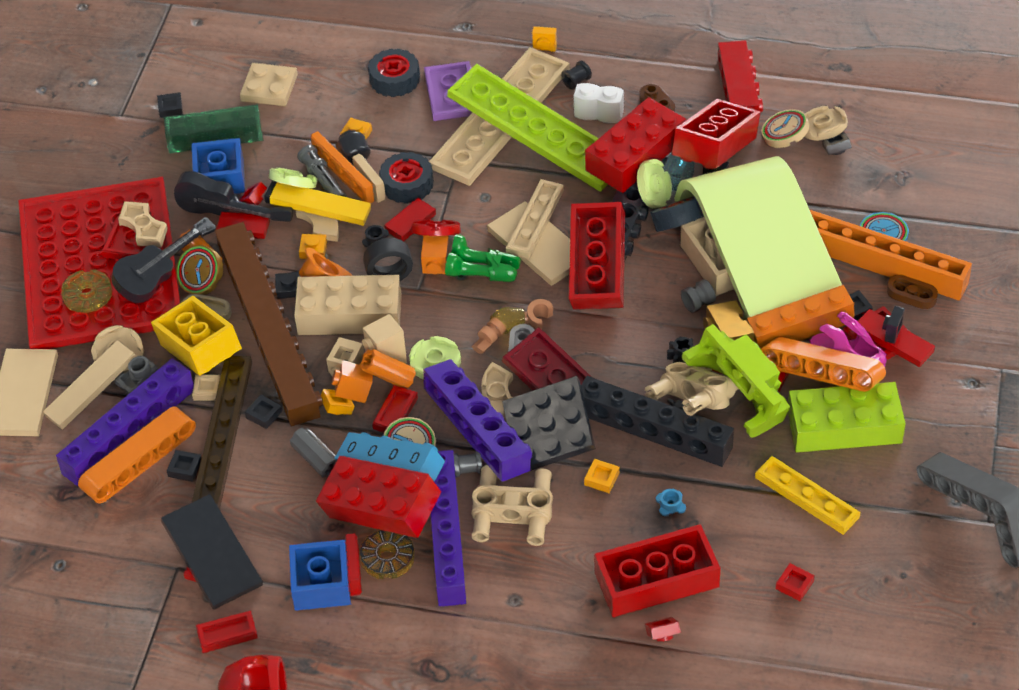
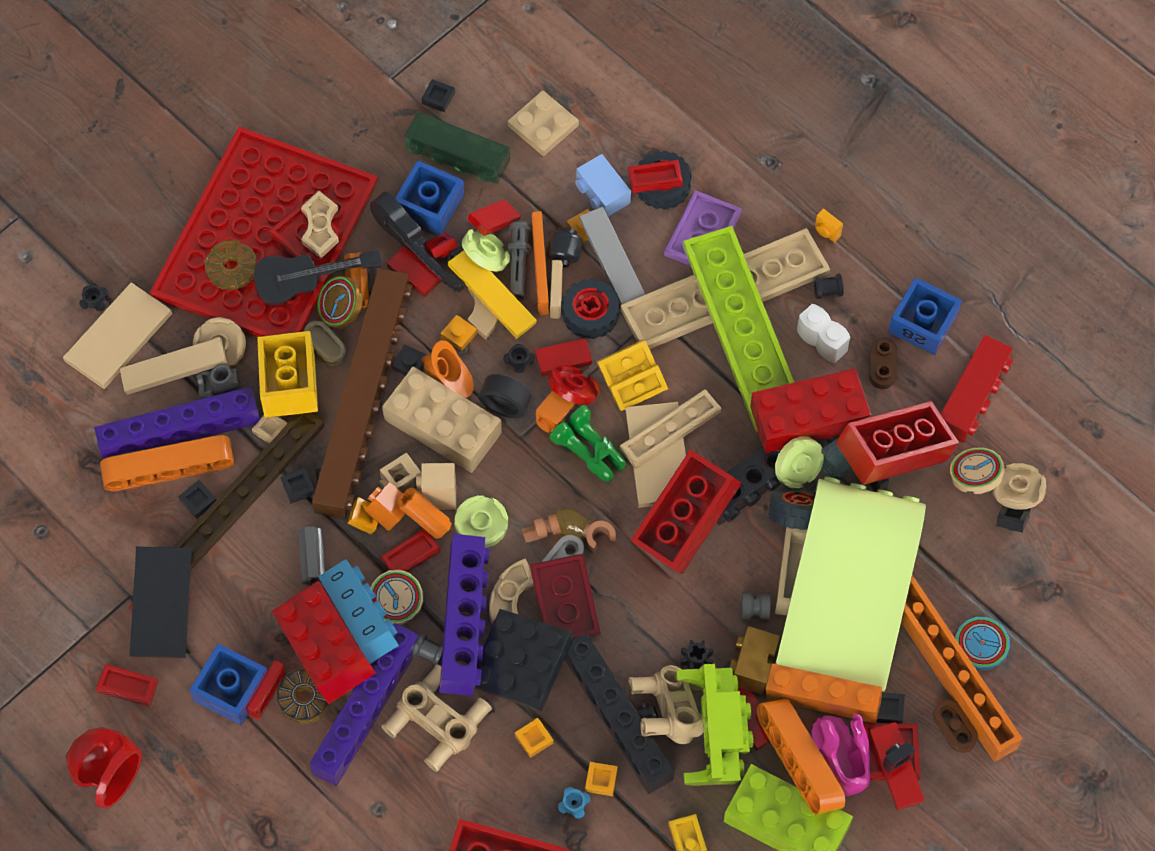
camera: 30 degrees right, 15 degrees up
none -> red tile [467,199,521,236]
none -> light blue brick [575,154,631,217]
none -> light grey tile [579,207,645,305]
none -> light orange plate [585,762,618,796]
none -> yellow slope [596,339,668,411]
none -> red tile [628,160,683,193]
none -> blue brick [888,277,962,355]

